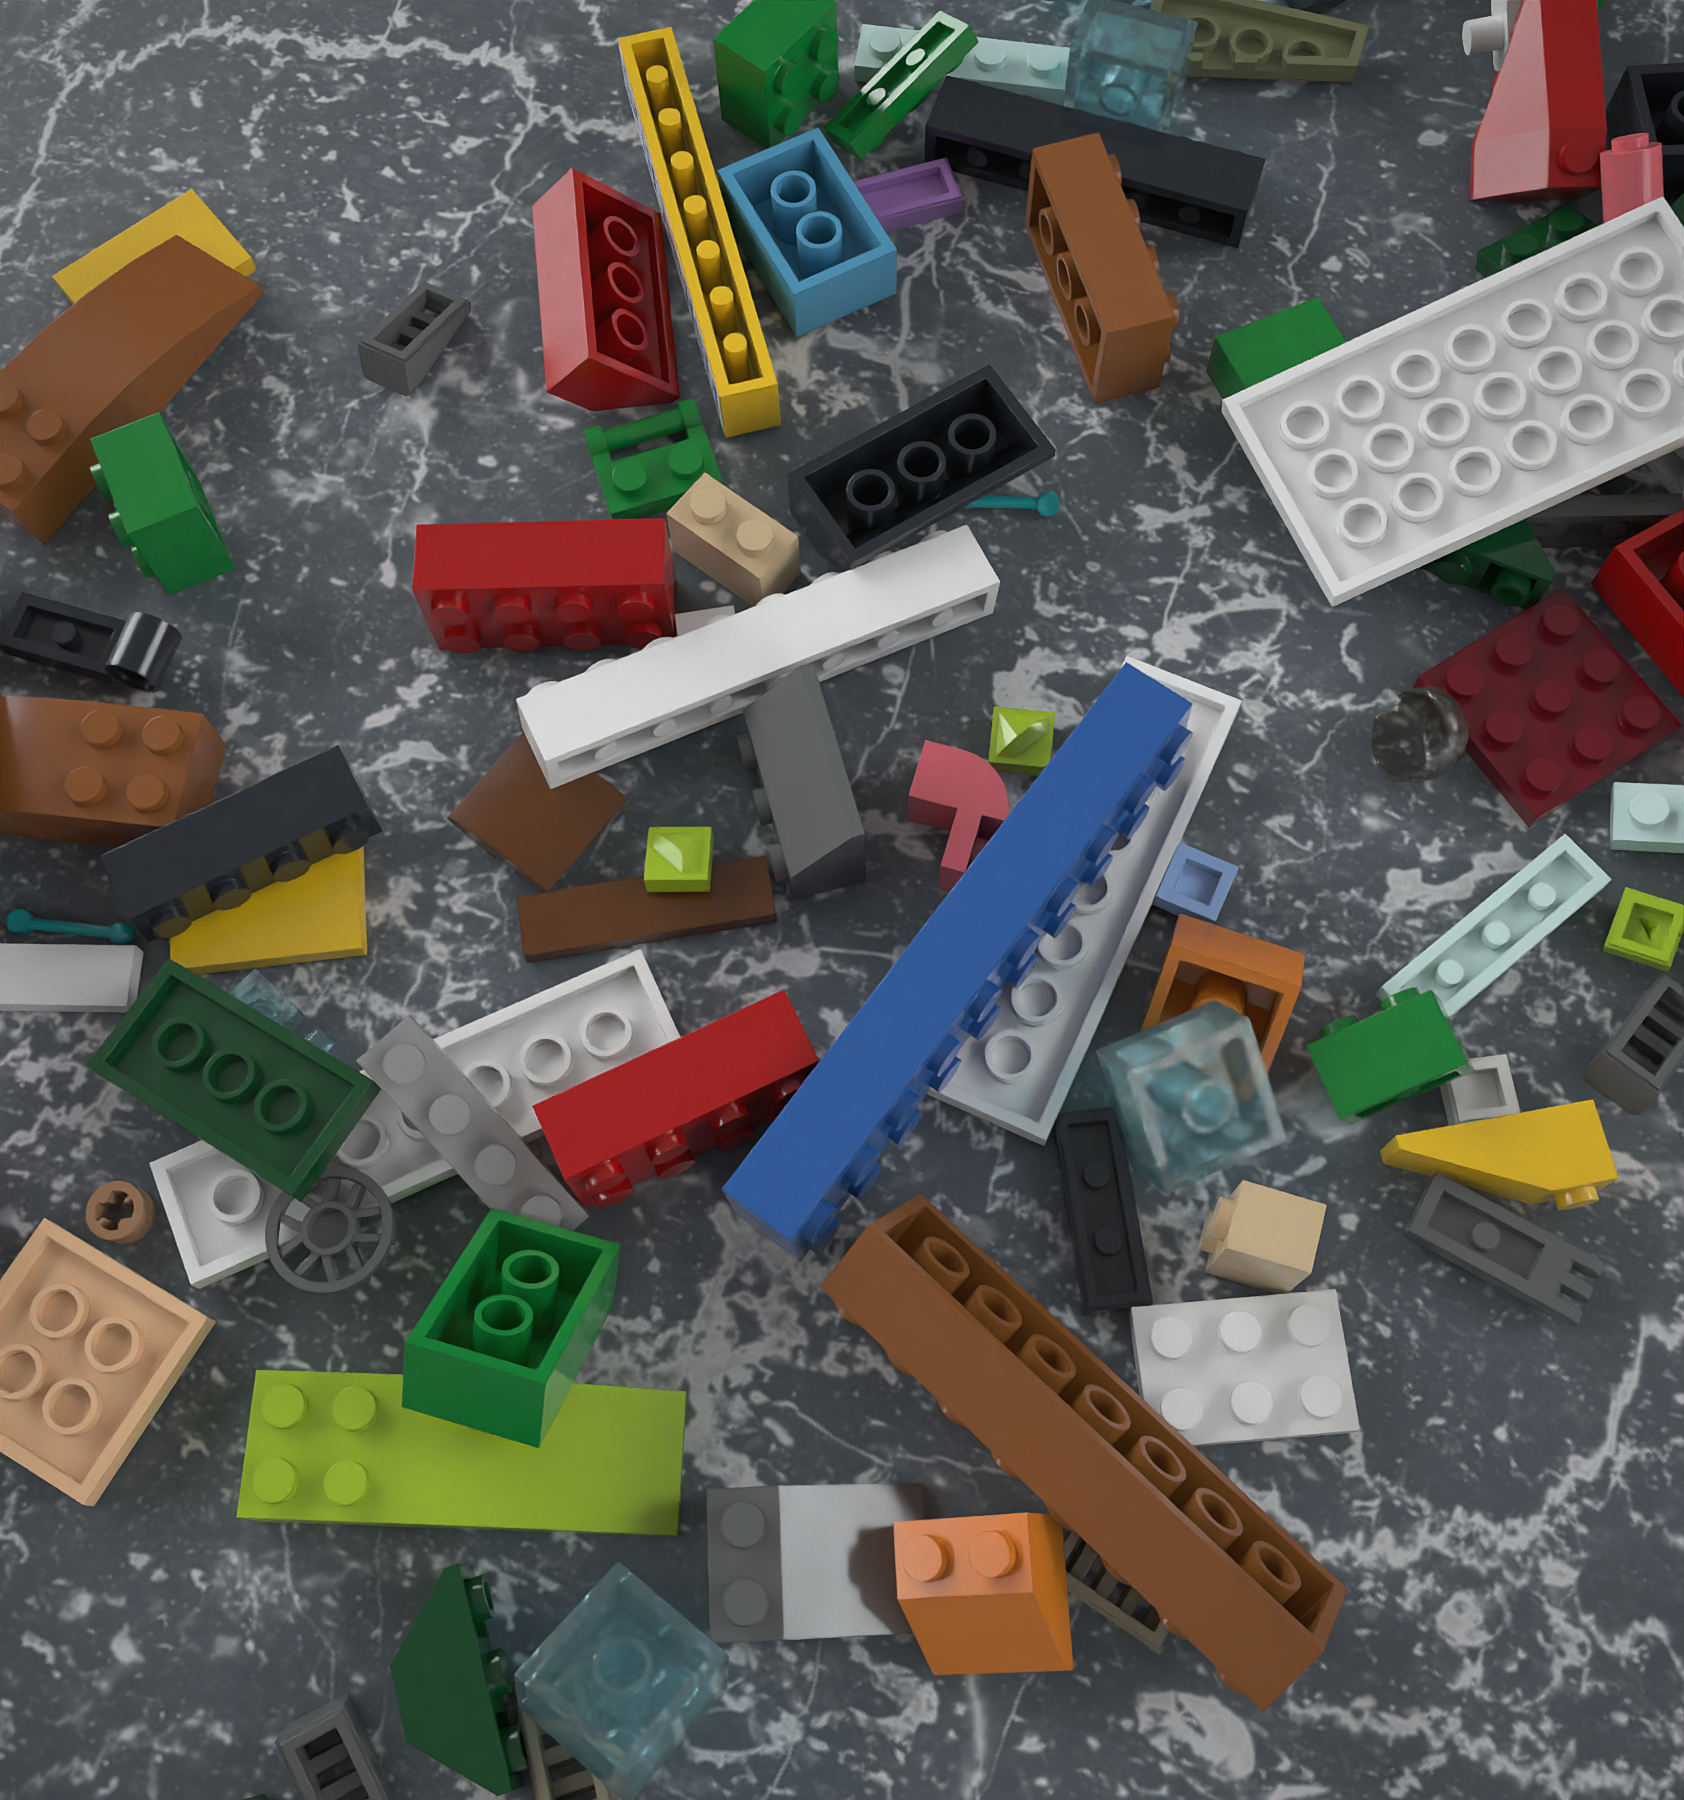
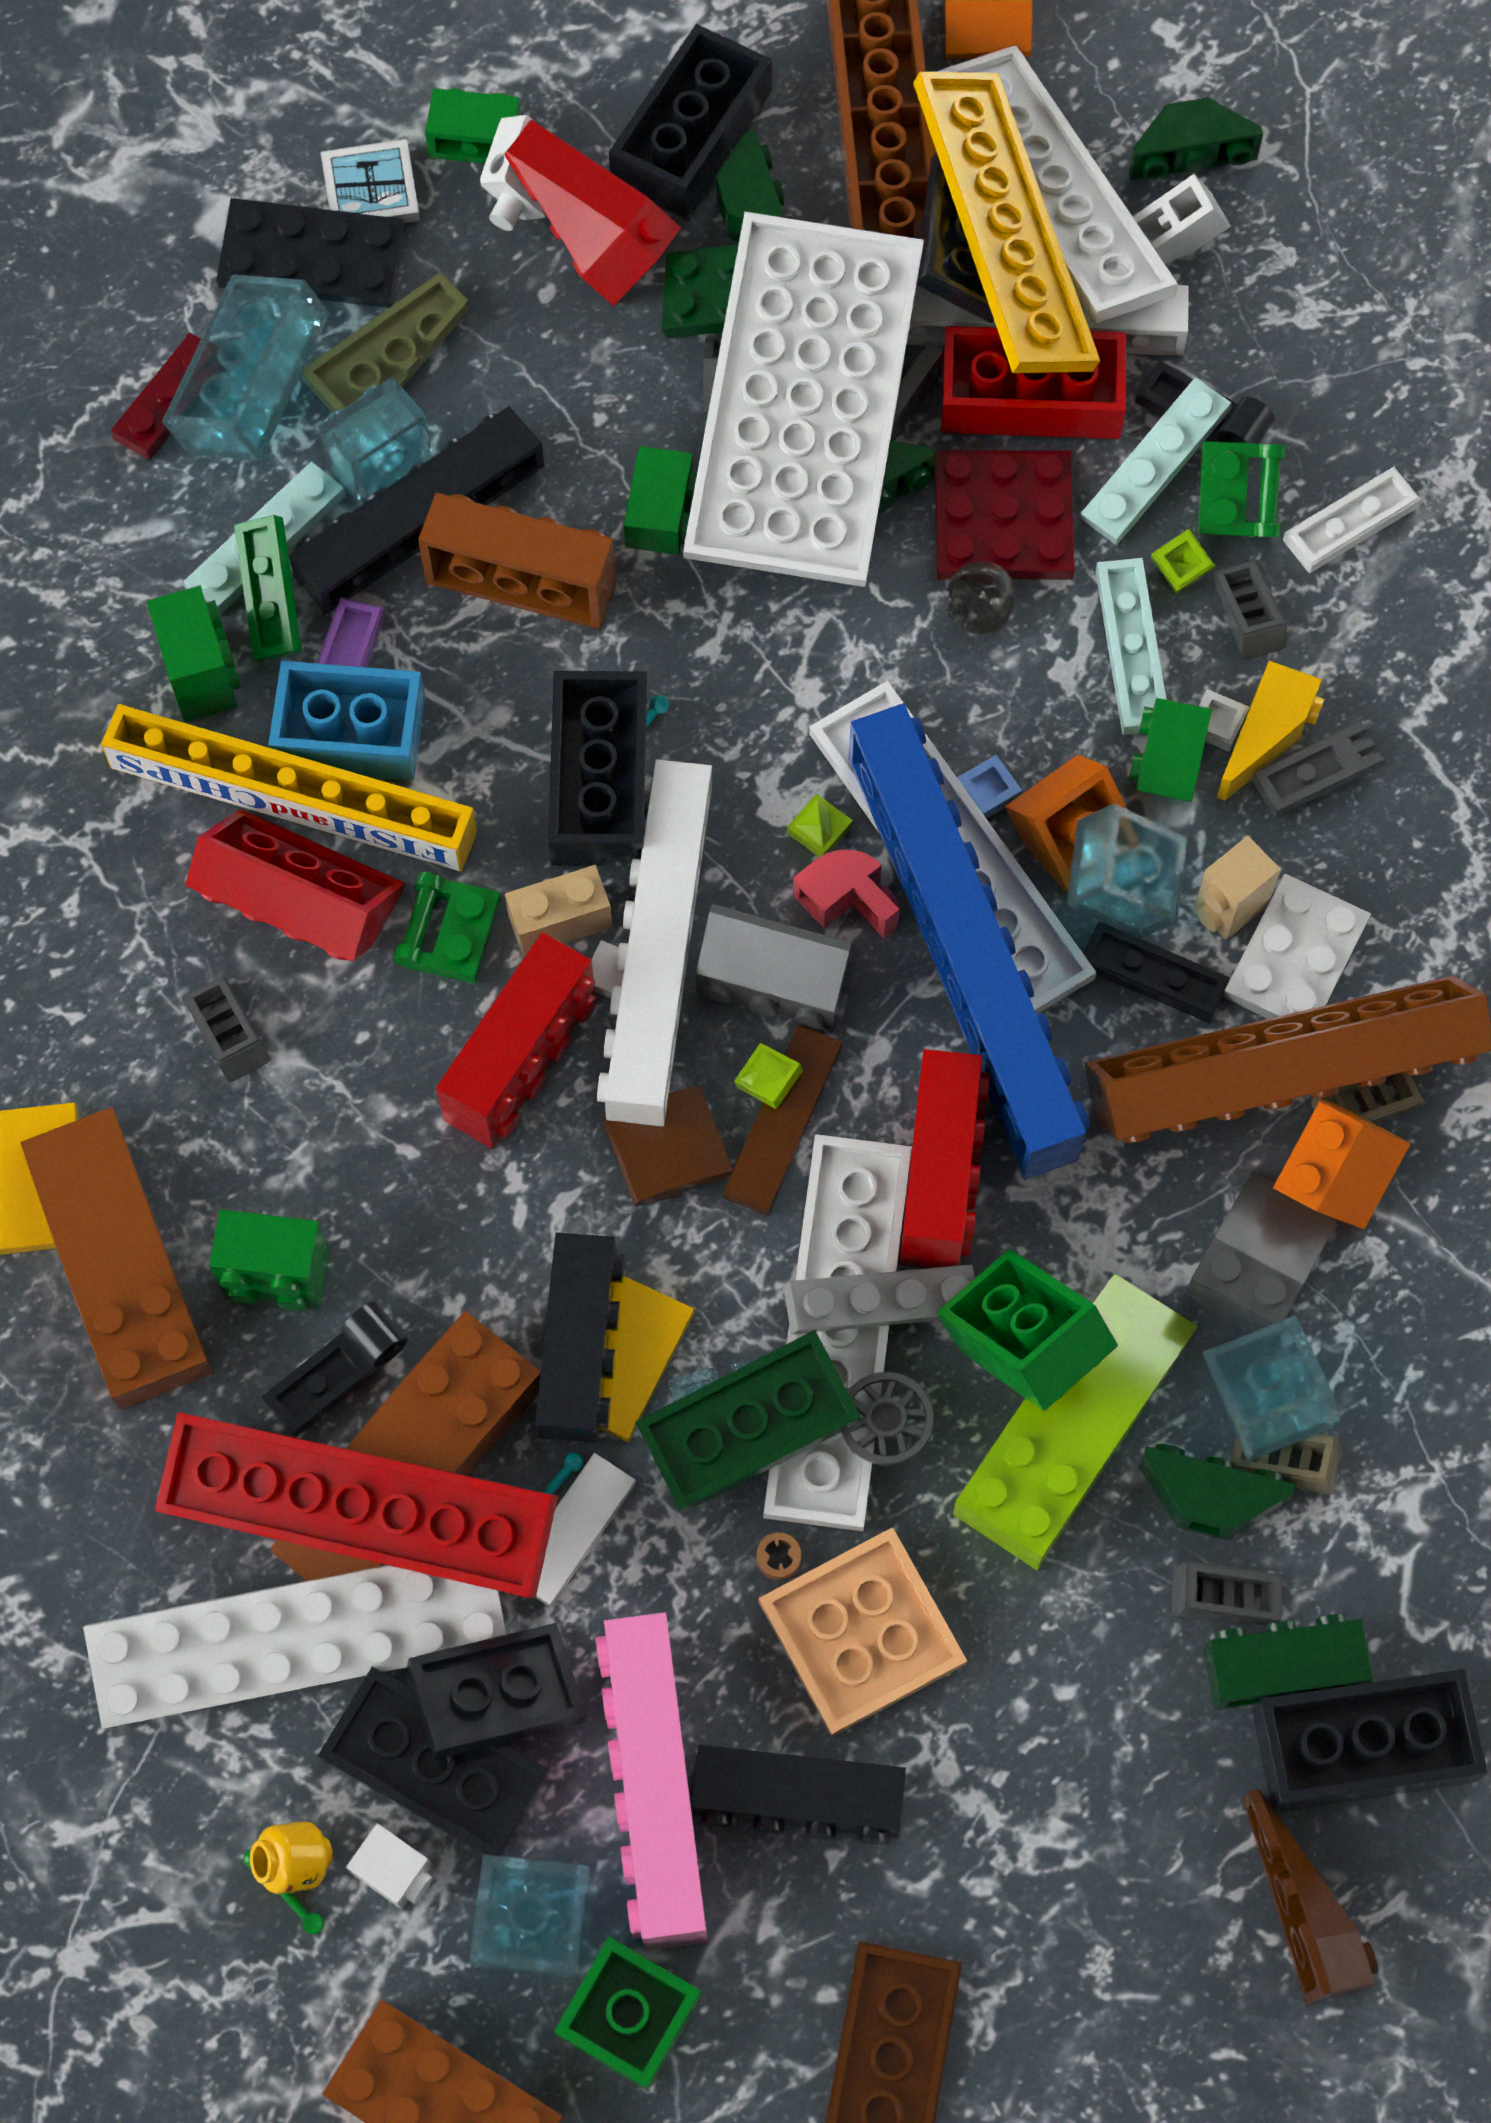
camera: 60 degrees left, 0 degrees up
coral brick [1600,133,1664,224] -> none

